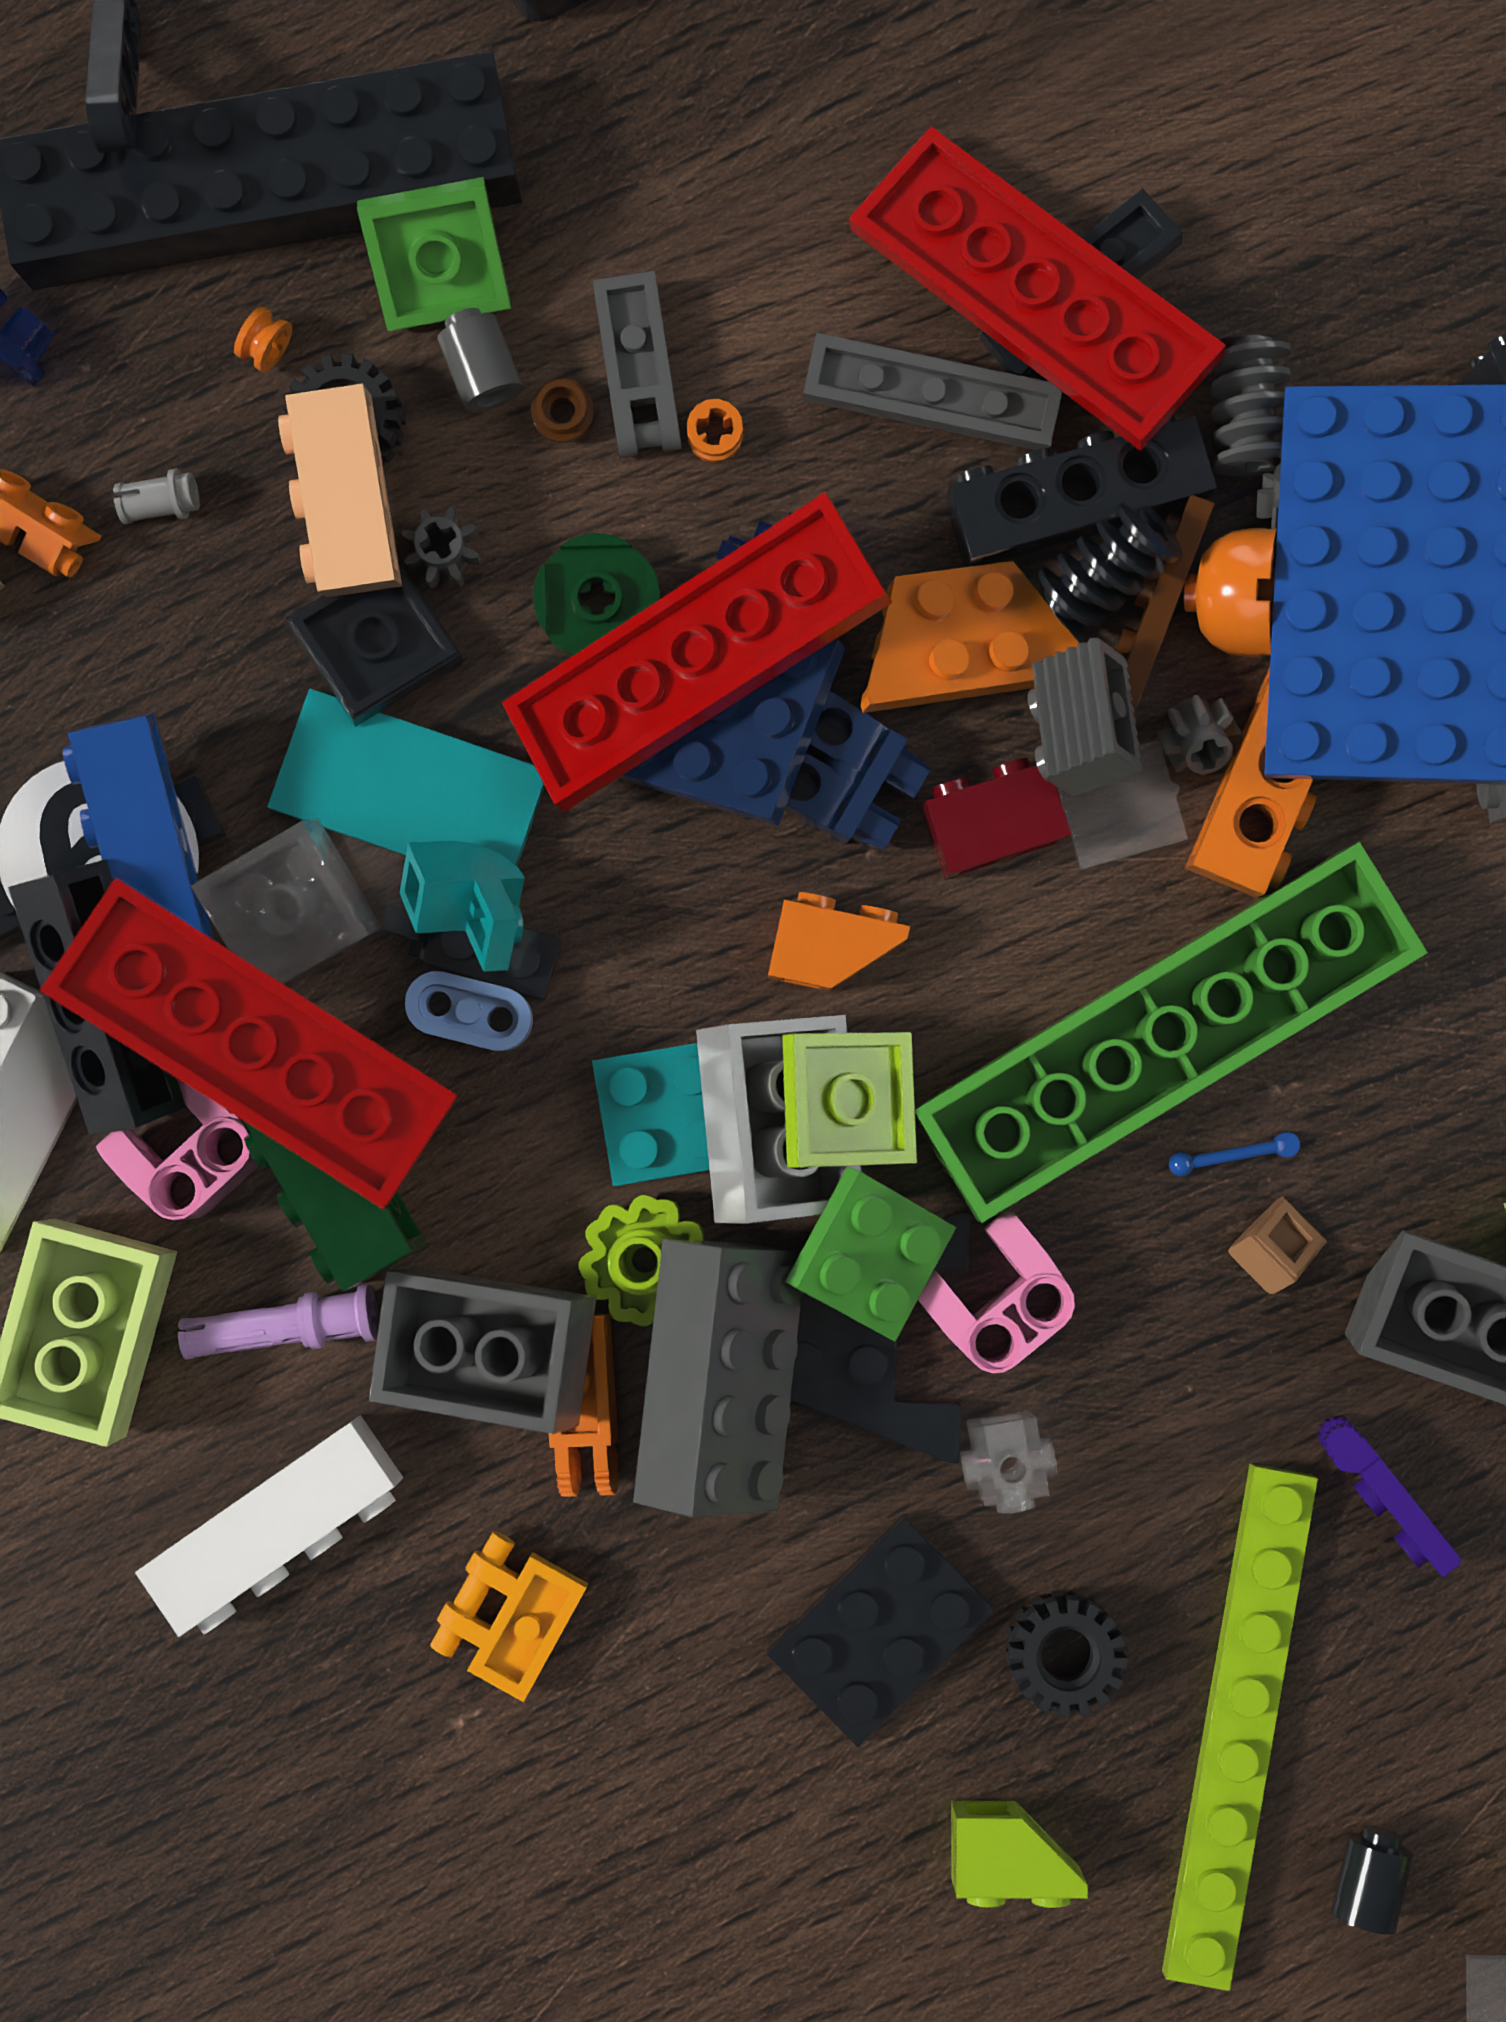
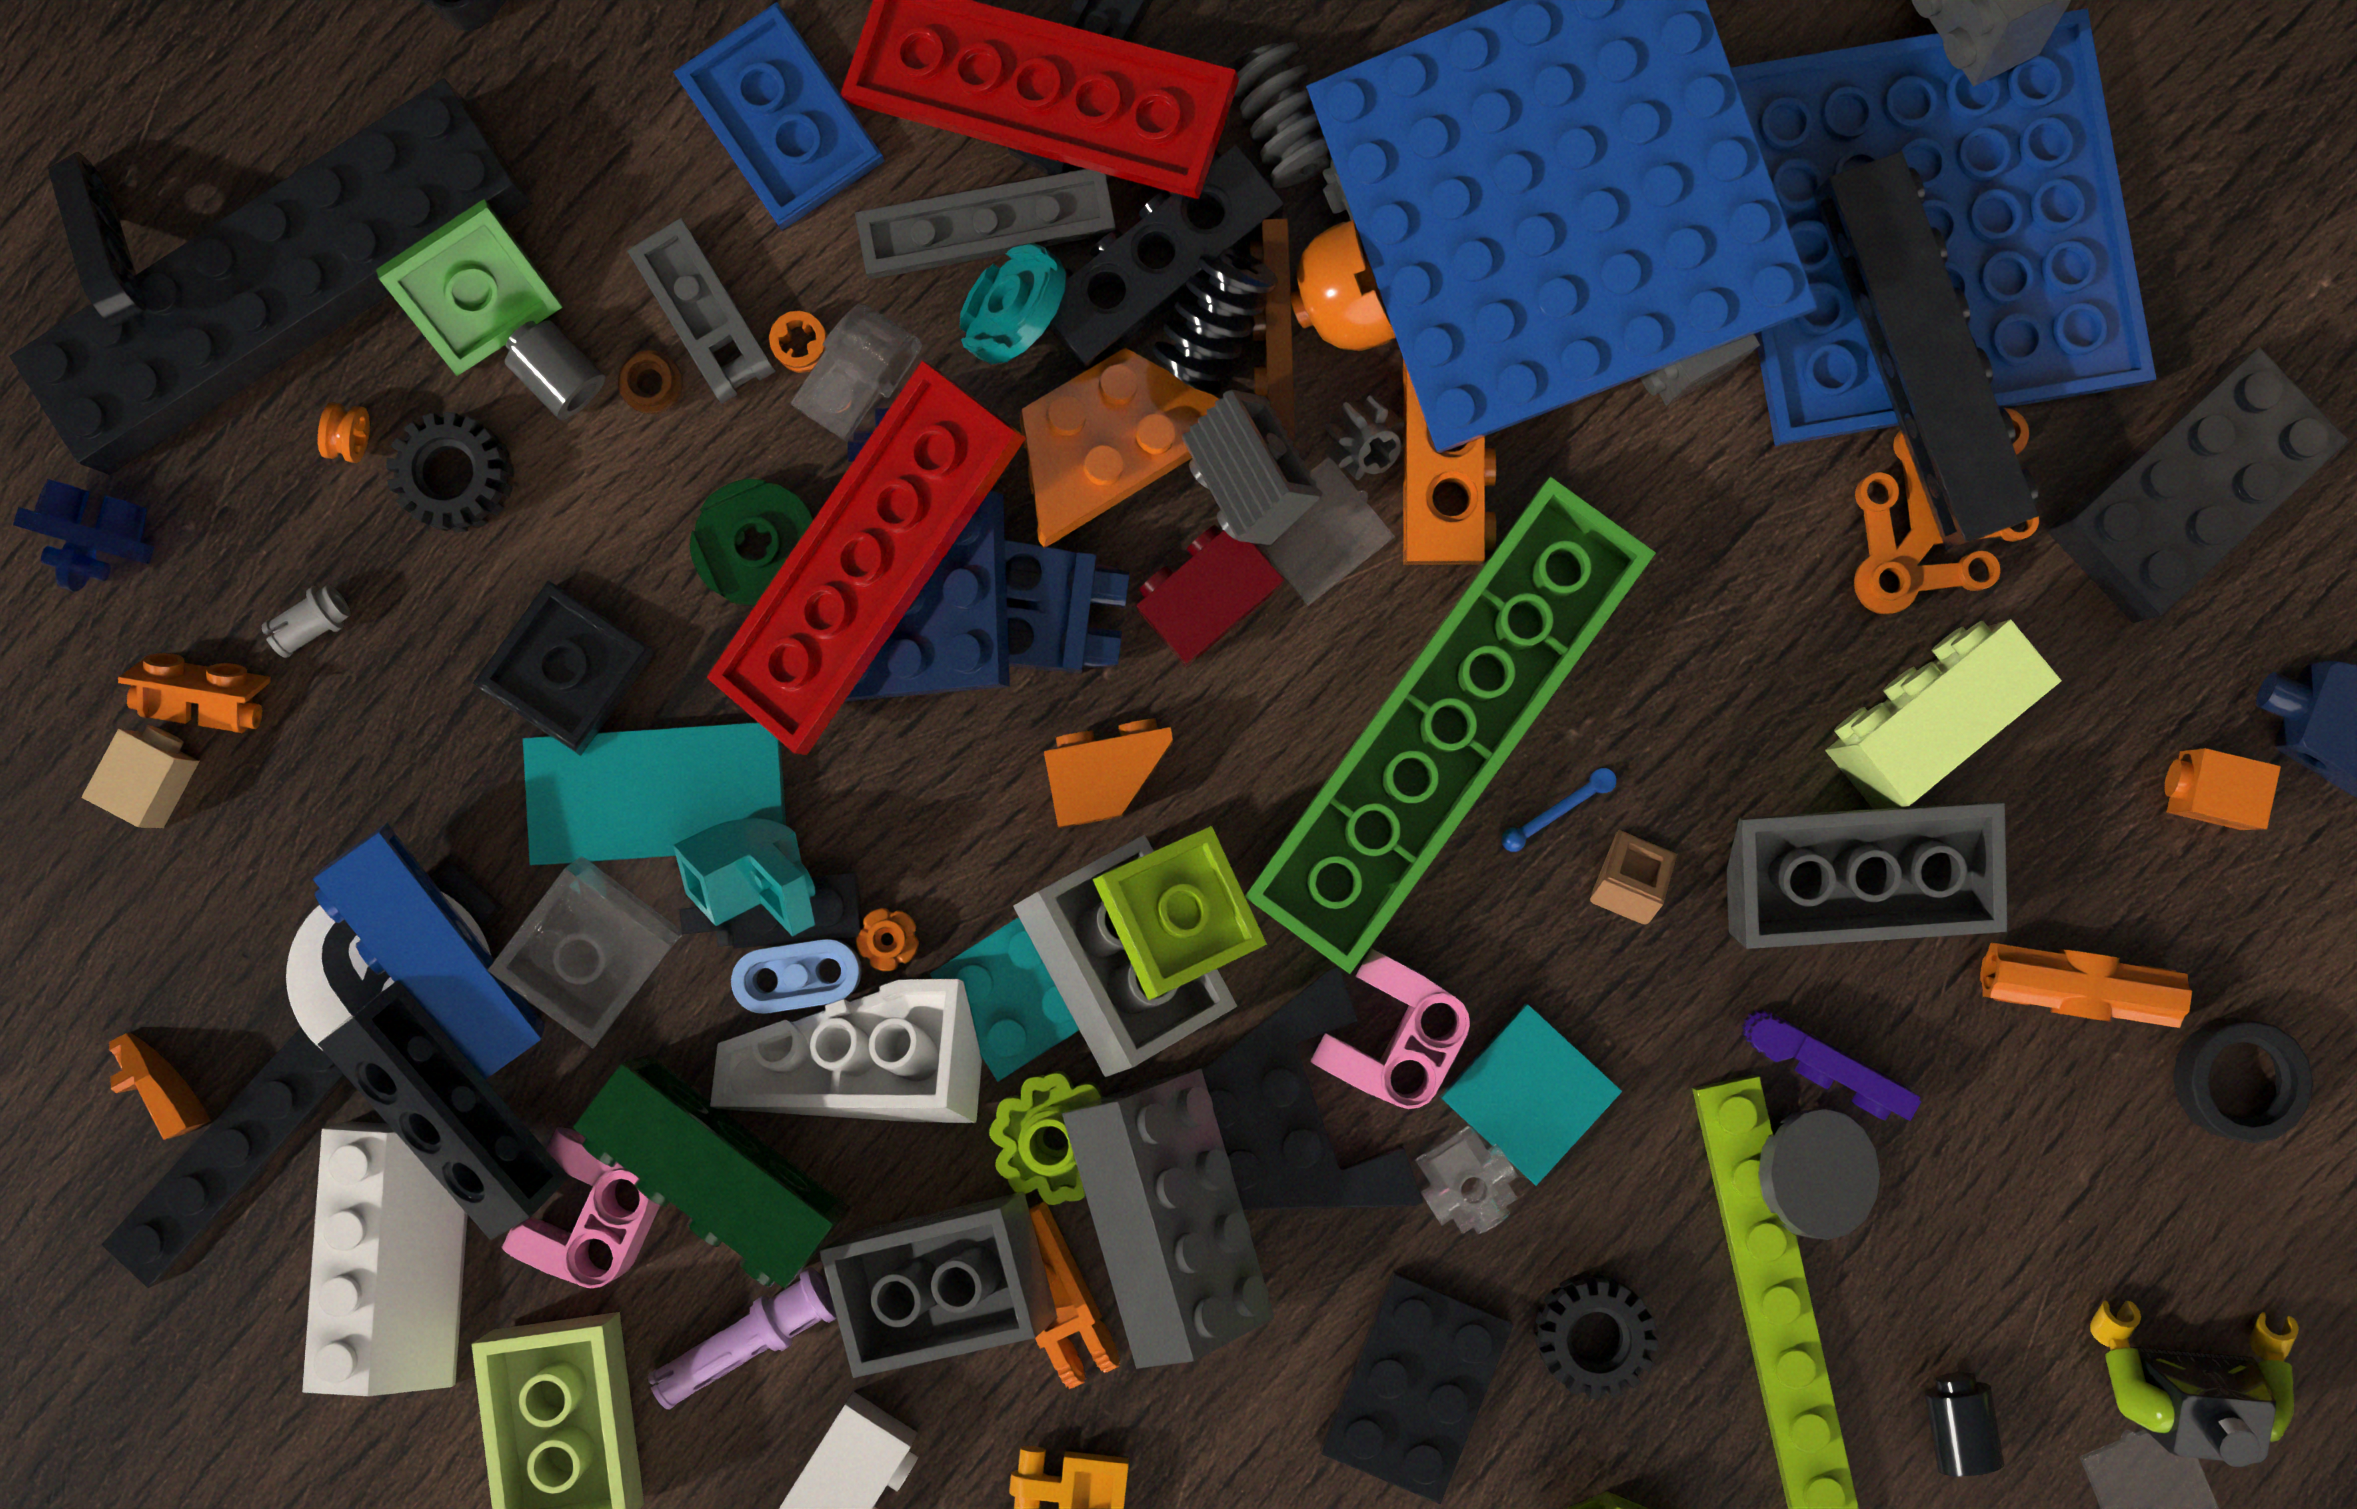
camera: 20 degrees left, 0 degrees up
red plate [40,878,458,1209] -> none
light nougat brick [278,384,402,597] -> none
dark grey gear [402,506,482,589] -> none
bright green plate [785,1166,956,1342] -> none
none -> blue tile [673,2,885,231]
none -> white wedge [710,979,982,1123]
none -> clear brick [790,303,923,442]
none -> orange plate [856,908,919,971]
none -> teal tile [959,243,1066,365]
none -> teal tile [1439,1003,1622,1186]
none -> dark grey tile [1758,1109,1880,1240]

